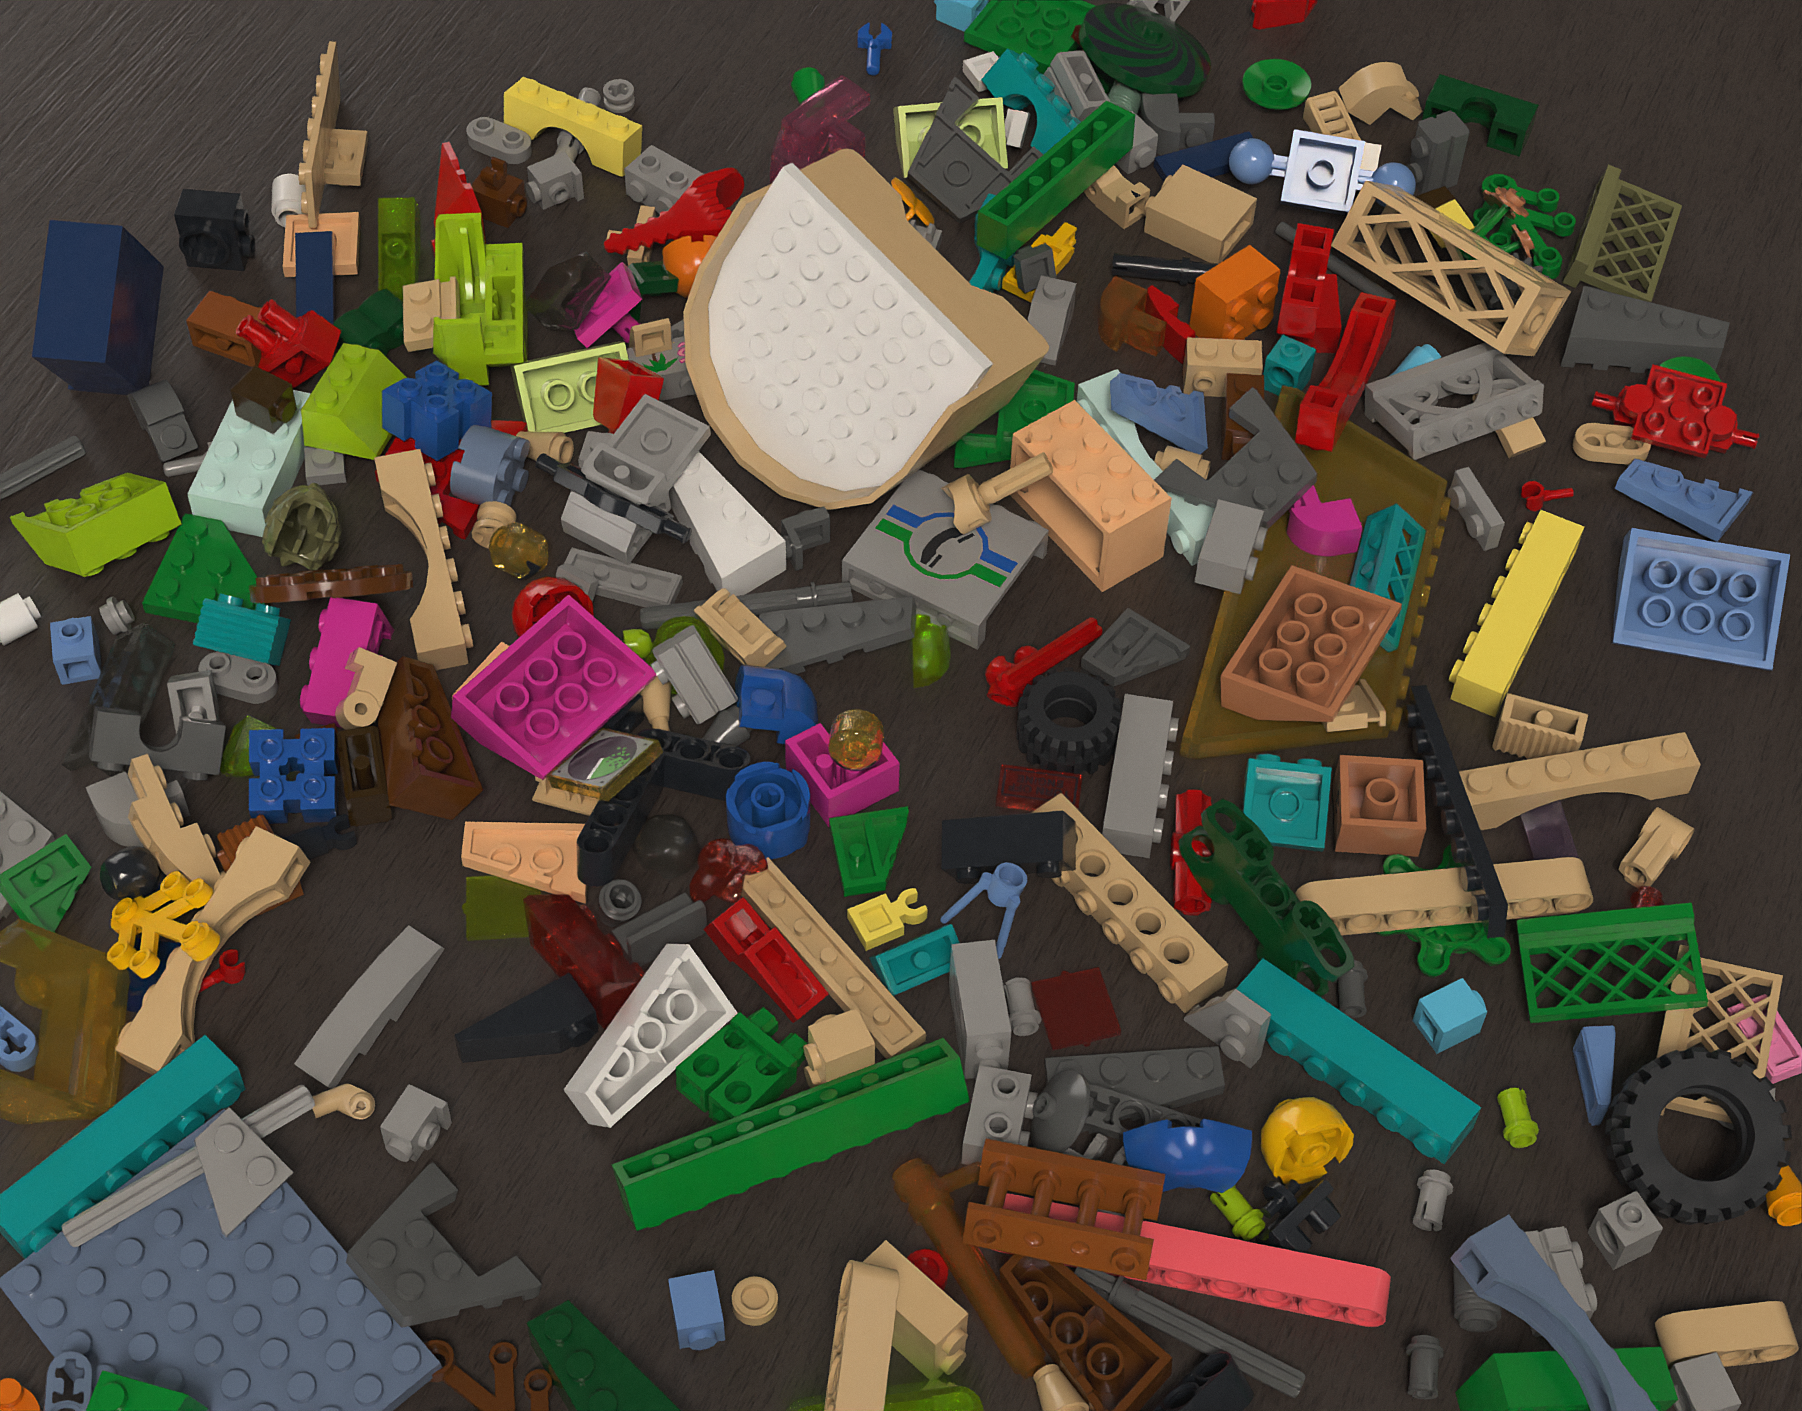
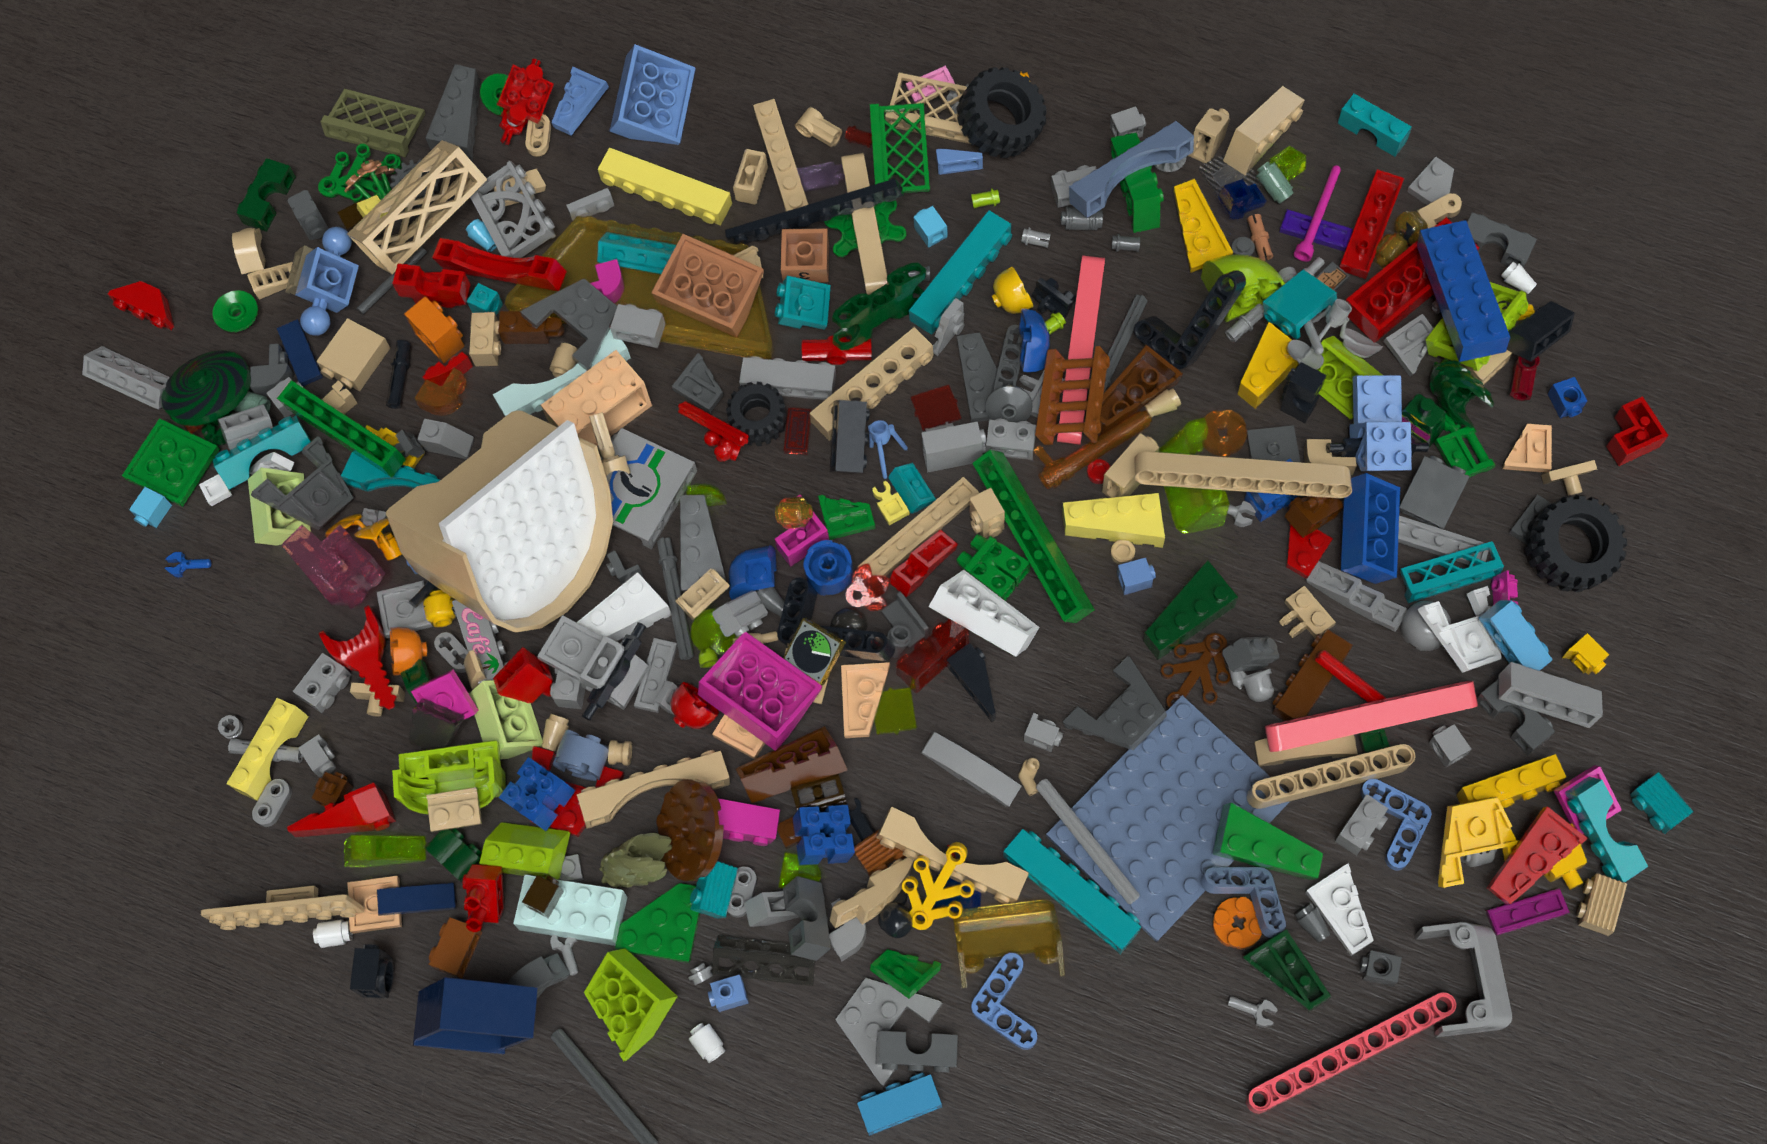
camera: 85 degrees left, 15 degrees up
light grey wing [194,1107,294,1238] -> none
tan leg [335,647,397,730] -> none
clear yellow head [489,522,549,580] -> none
green cone [791,67,826,121] -> none
medium blue wing [1110,373,1208,454] -> none
red hand [1521,481,1574,511] -> none
light grey brick [1588,1191,1663,1270] -> none
tan beam [1655,1301,1799,1371] -> none
none -> light yellow wedge [1062,493,1165,548]

